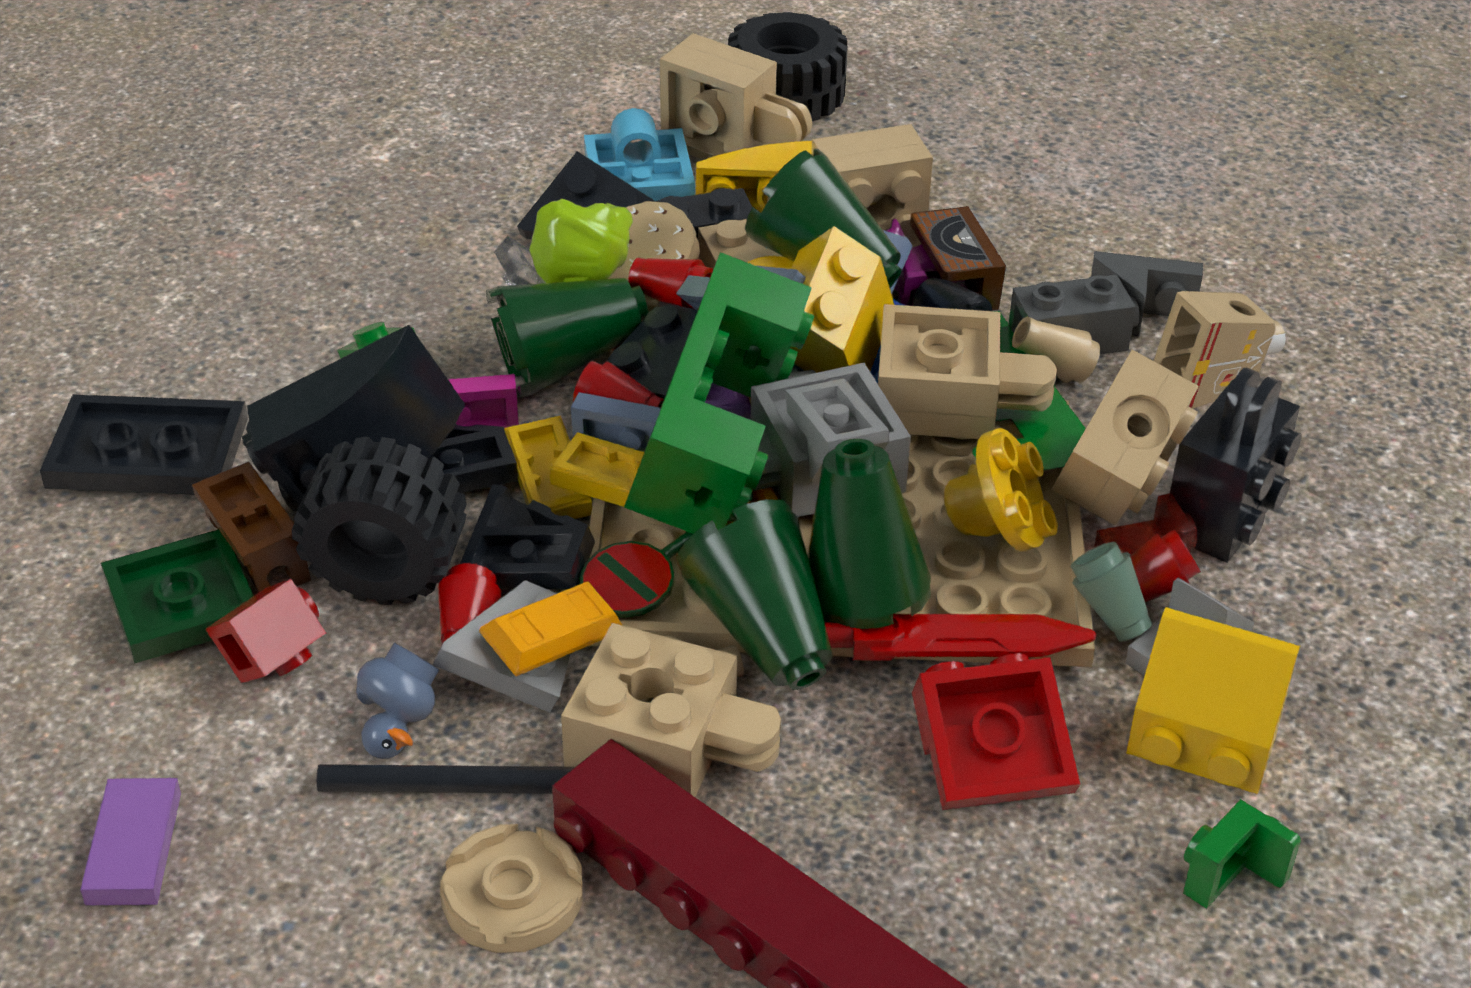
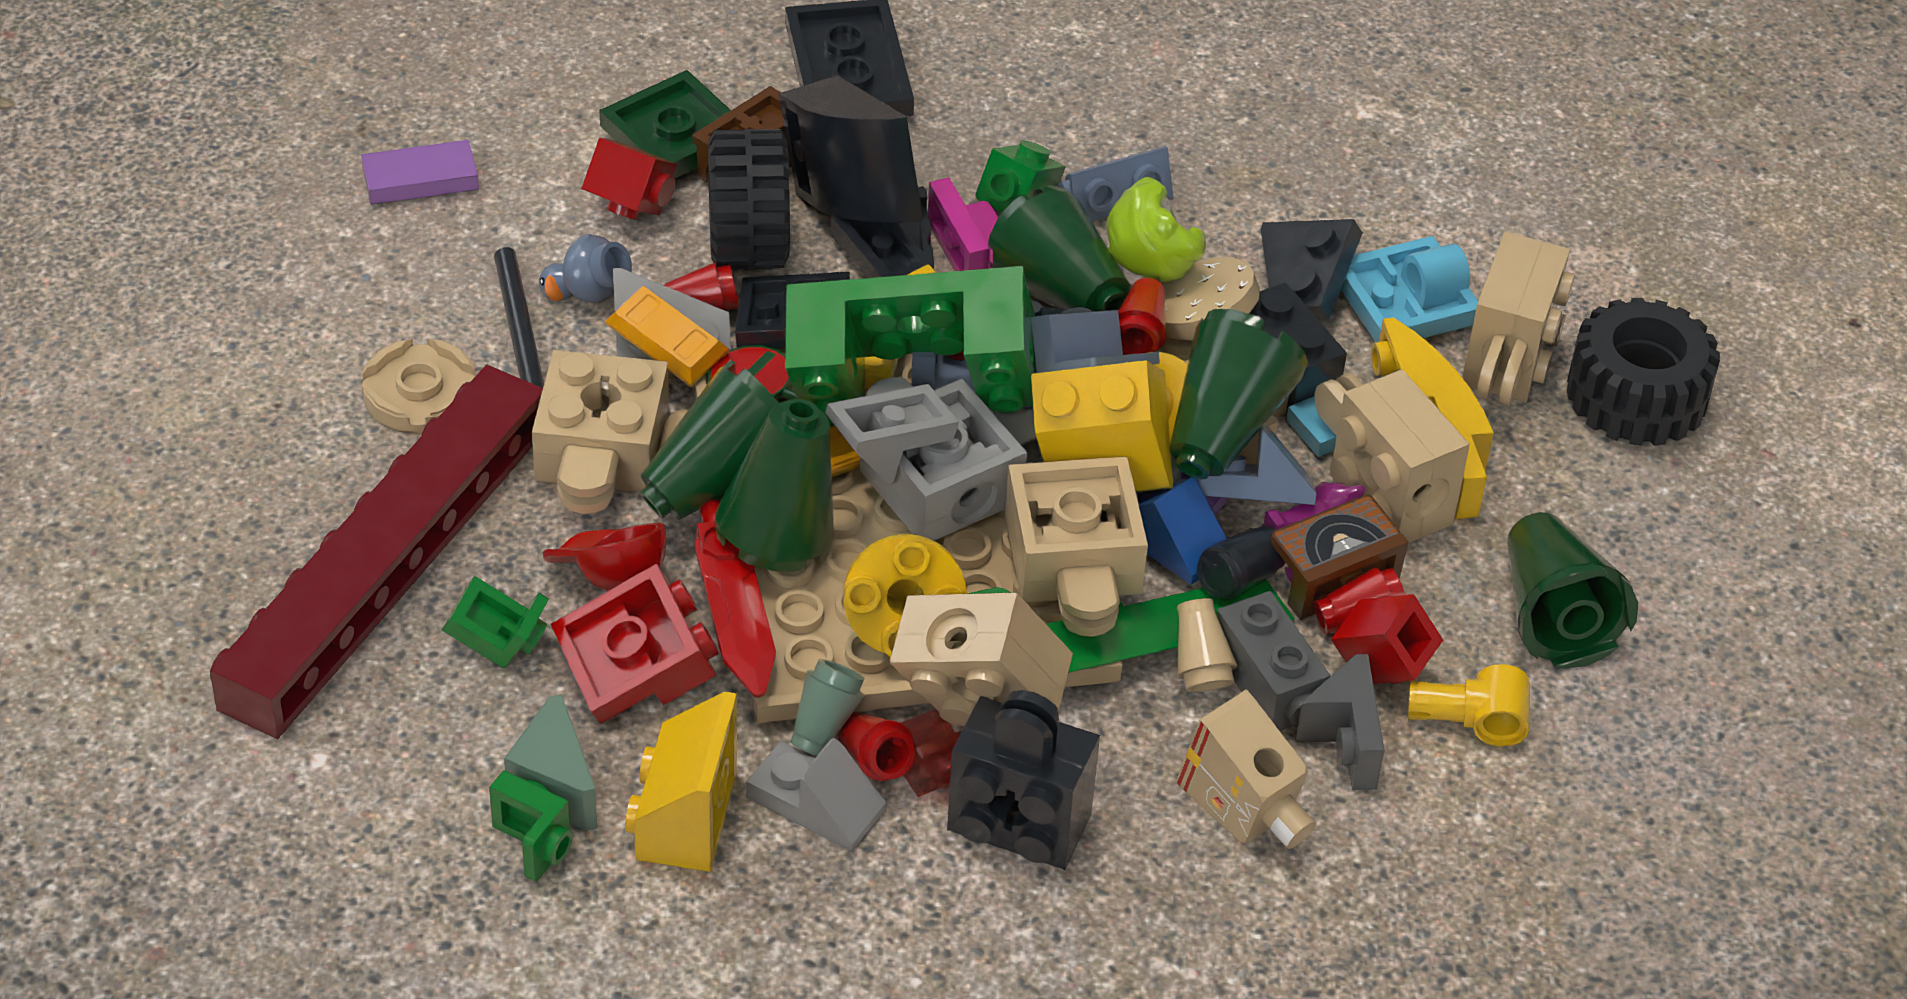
camera: 75 degrees right, 5 degrees up
none -> green bracket [442,575,549,669]
none -> sand green slope [504,694,597,831]
none -> red cap [542,522,667,591]
none -> sand blue hinge [1058,146,1173,221]
none -> red cone [1314,567,1405,635]
none -> red brick [1331,594,1443,684]
none -> yellow pin [1408,664,1530,747]
none -> dark green cone [1507,512,1639,669]

